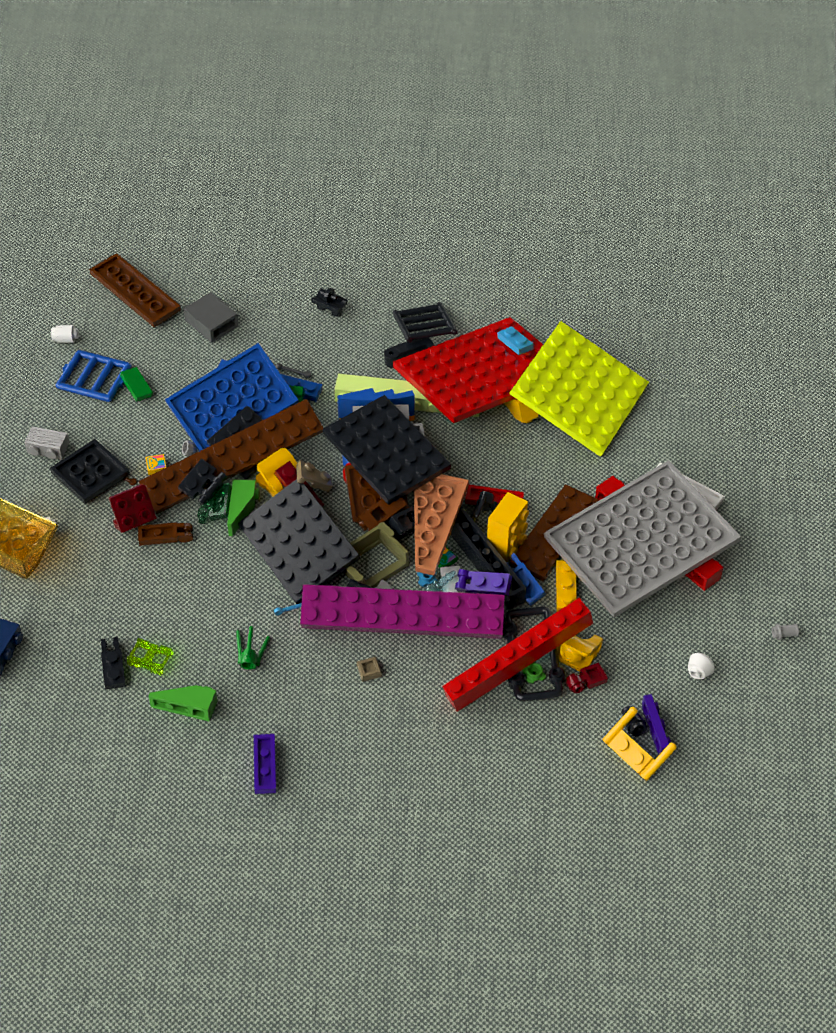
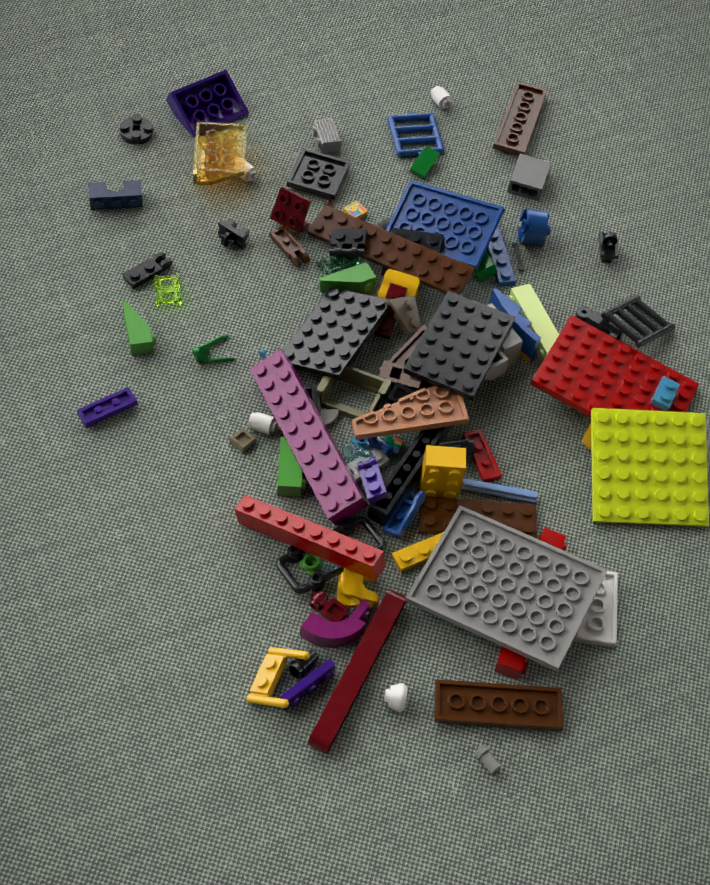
camera: 55 degrees right, 5 degrees up
none -> black hips [218,219,249,249]
none -> white brick [248,412,278,435]
none -> bright green slope [277,436,306,497]
none -> magenta arch [300,599,371,648]
none -> dark red beam [307,589,406,754]
none -> blue arm [367,437,394,456]
none -> reddish brown plate [434,679,564,731]
none -> light blue axle [462,478,538,503]
none -> blue brick [518,209,551,246]

